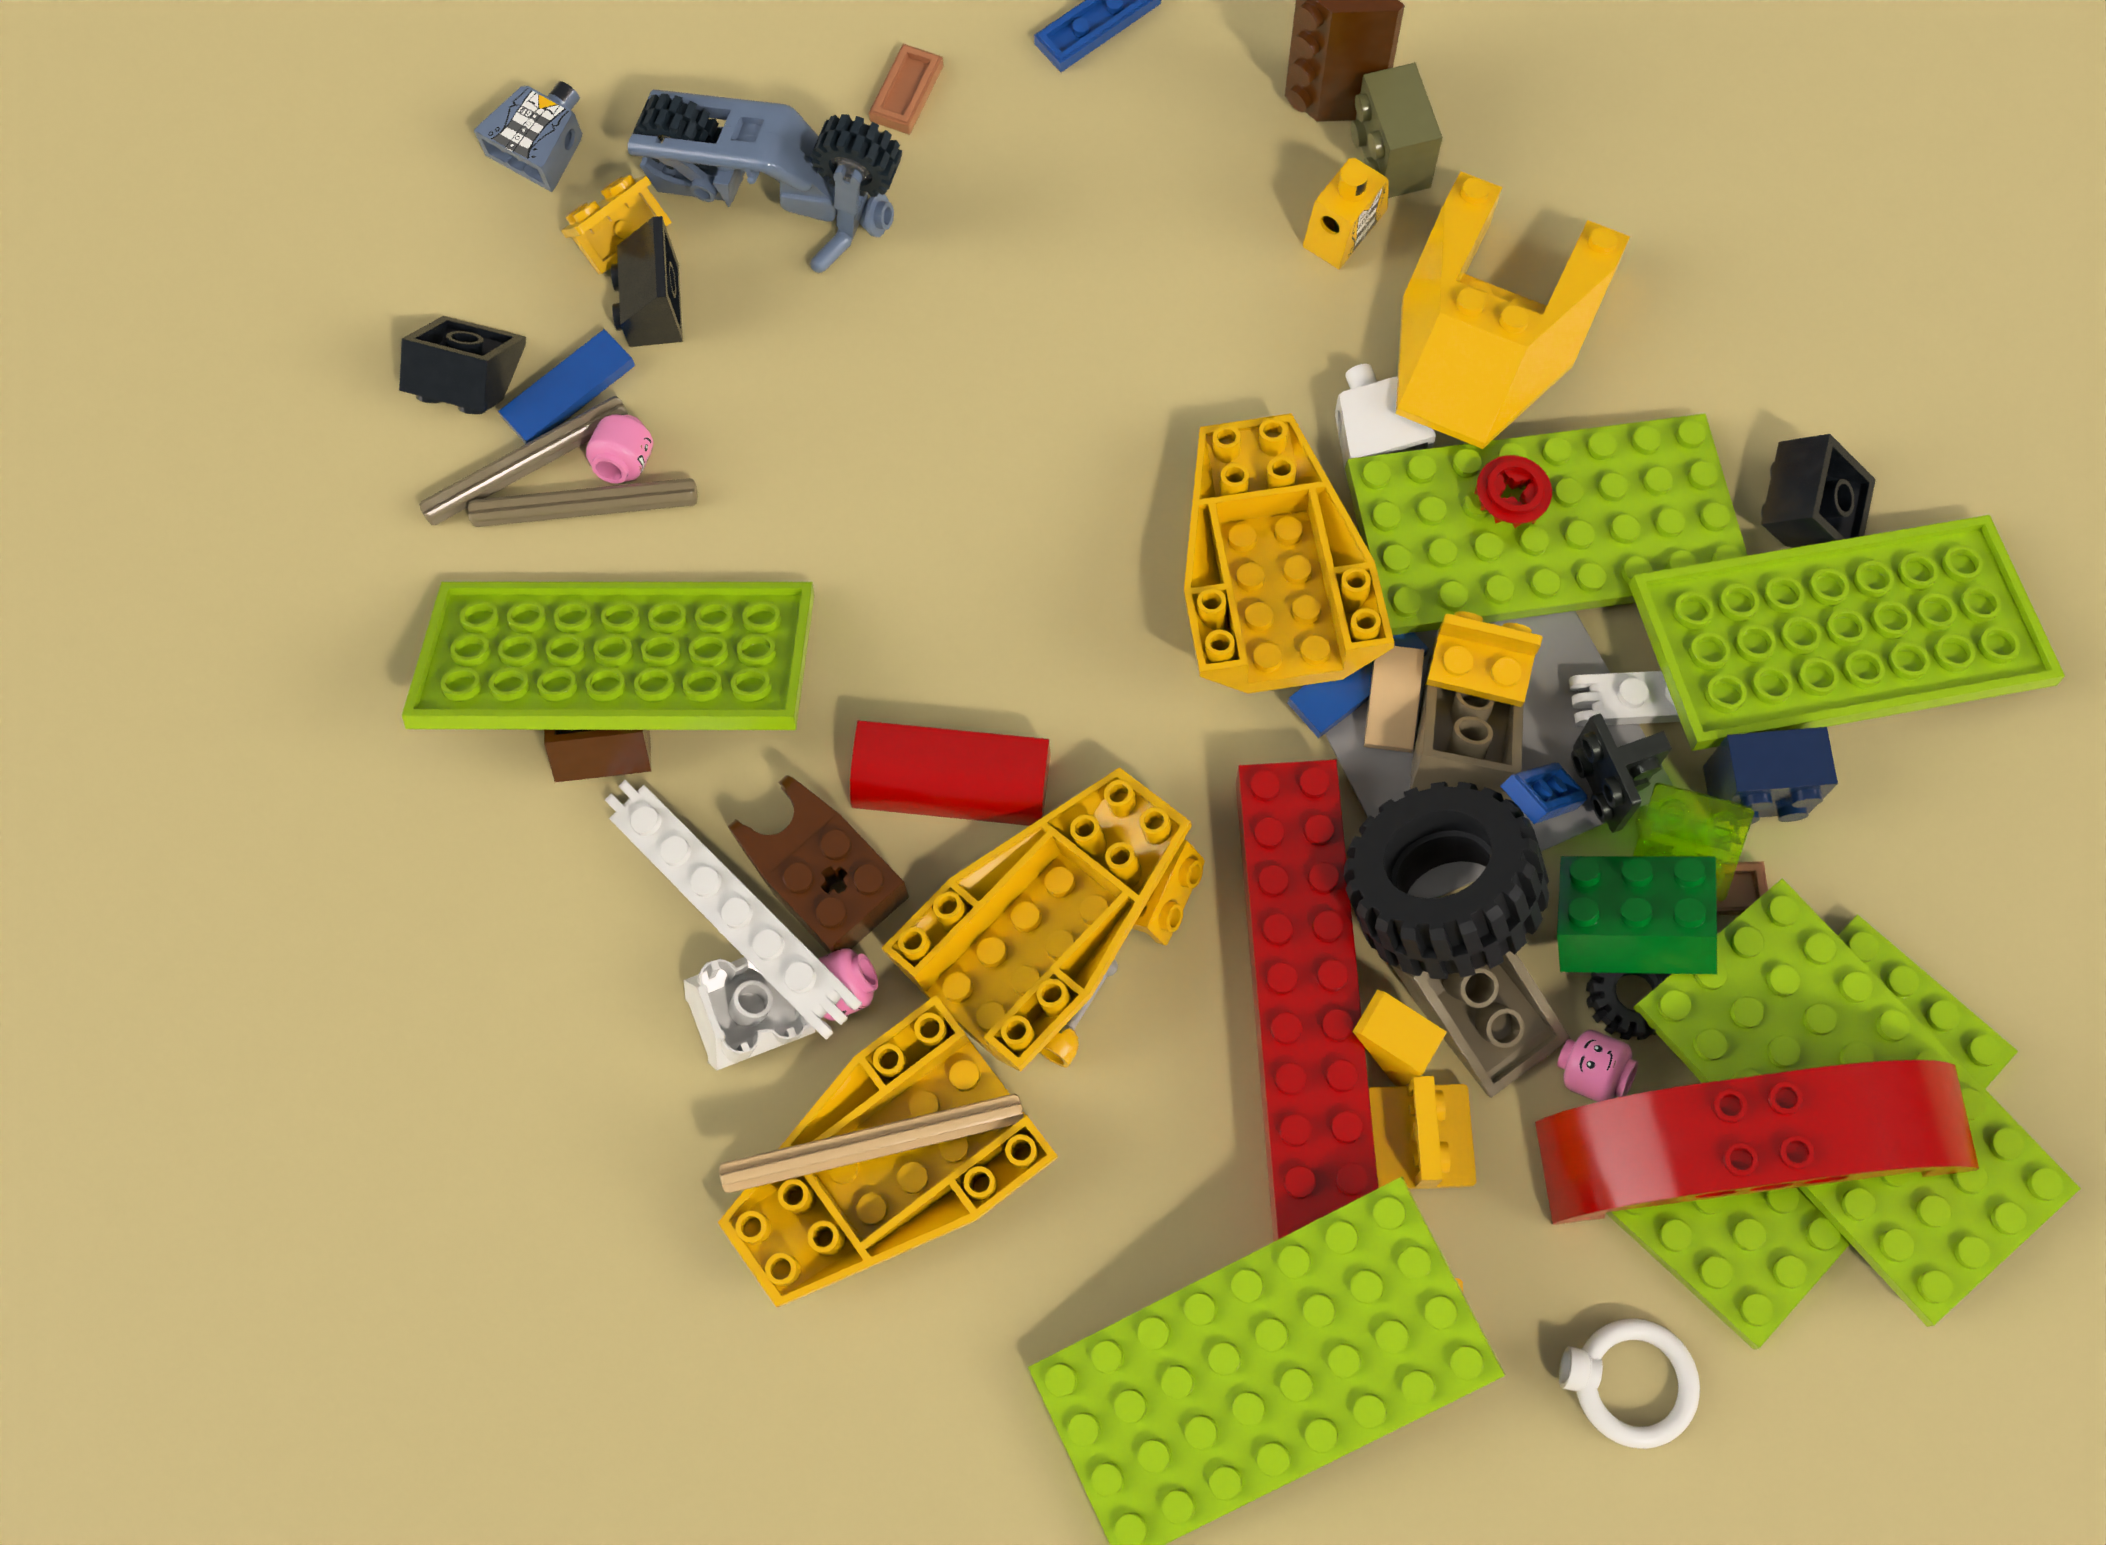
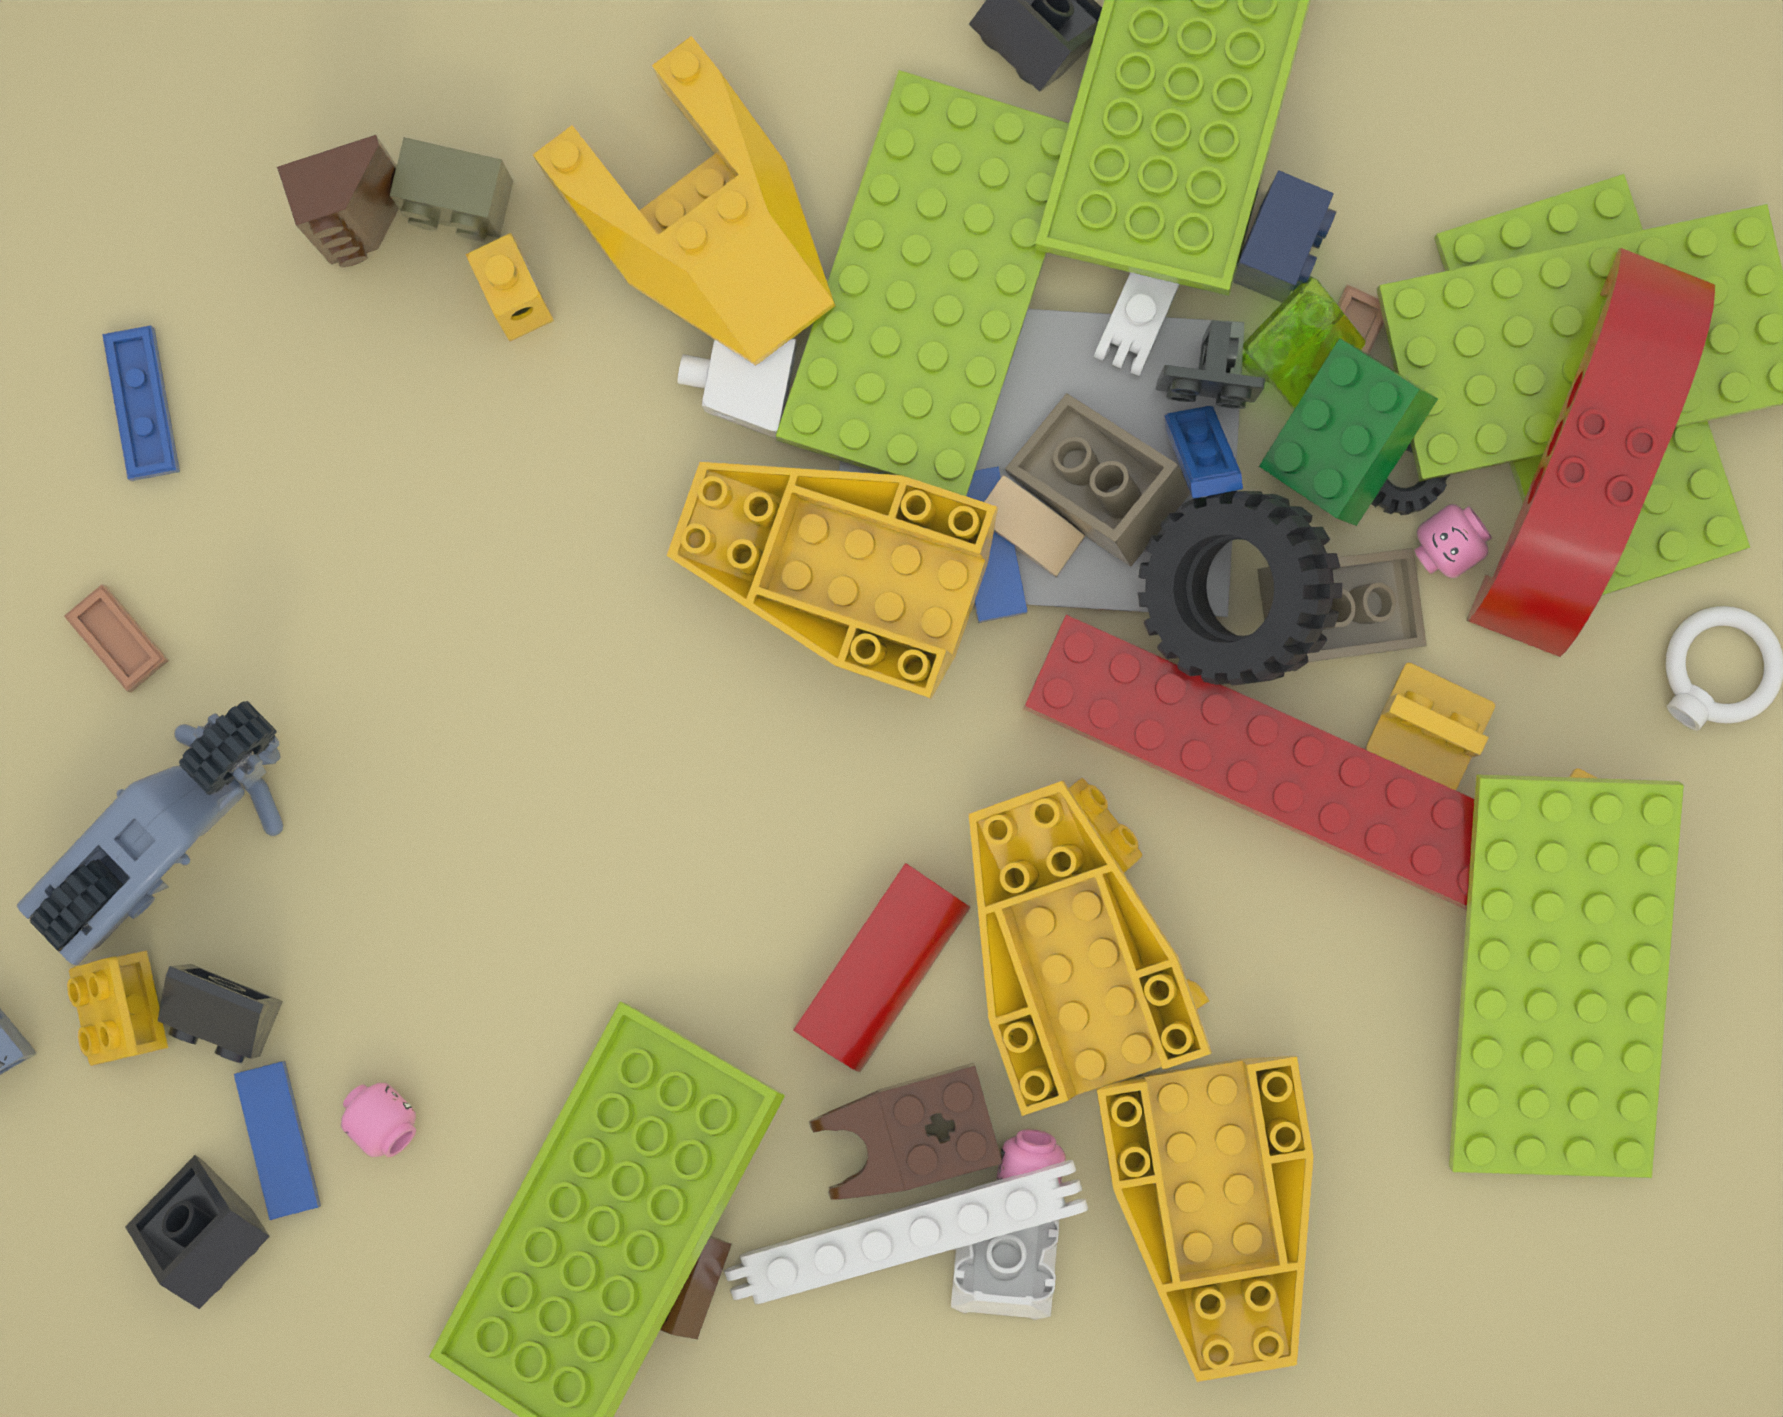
camera: 65 degrees left, 15 degrees up
dark tan axle [419,396,628,525] -> none
dark tan axle [468,478,698,527] -> none
tan axle [719,1094,1023,1193] -> none
yellow slope [1353,990,1447,1086] -> none
yellow bracket [1426,611,1543,707] -> none
red gear [1474,455,1552,528] -> none

